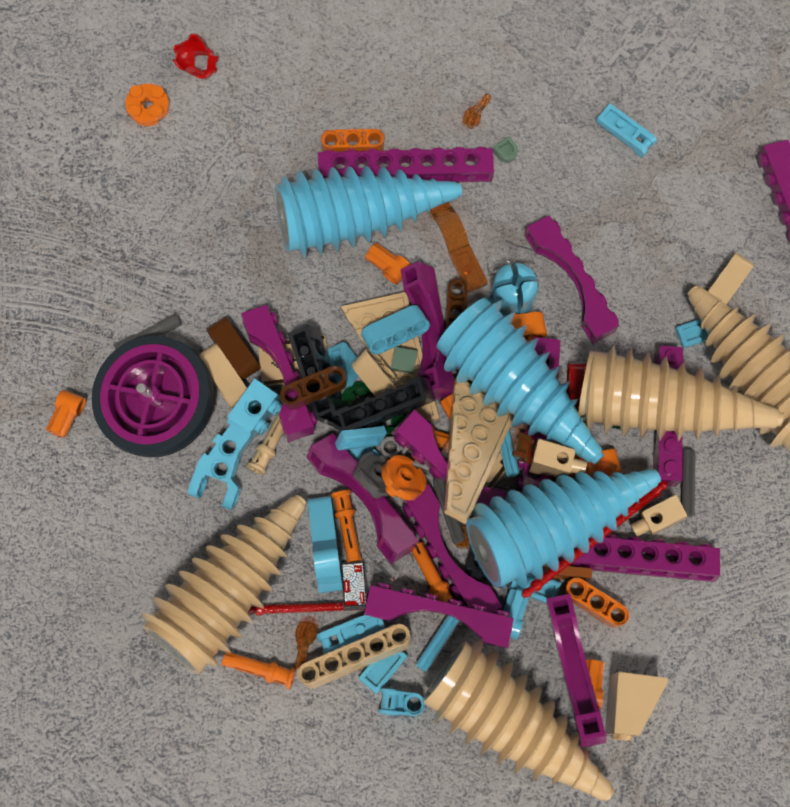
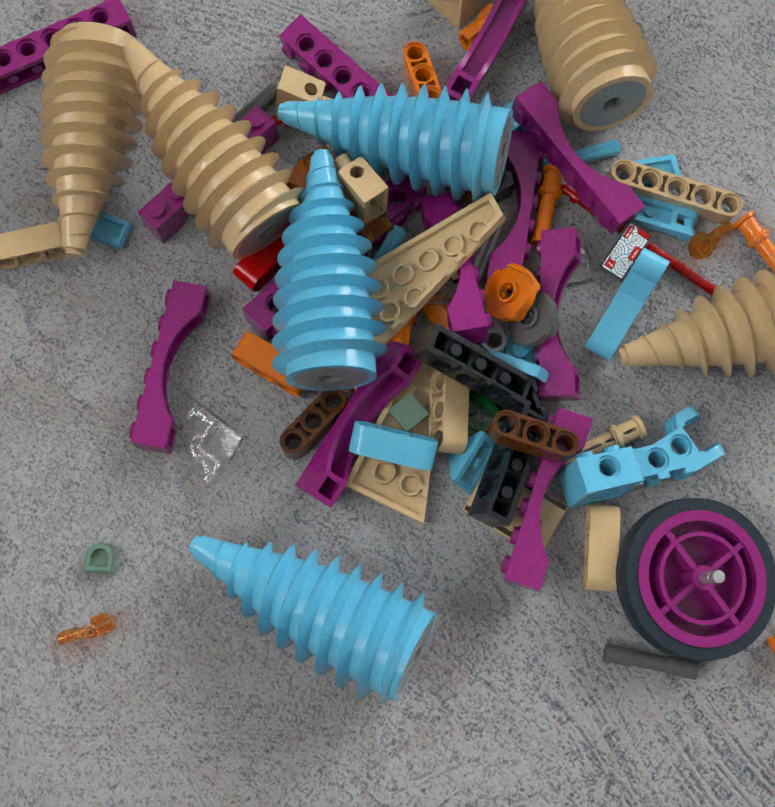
camera: 135 degrees left, 0 degrees up
reddish brown beam [206,317,260,381] -> none
magenta brick [318,146,494,183] -> none
orange beam [321,129,384,152] -> none
orange pin [330,490,362,563] -> none
orange piece [365,242,411,285] -> none
medium azure piece [378,688,425,717] -> none
clear orange piece [427,202,488,293] -> none
medium azure cylinder [489,263,539,316] -> none

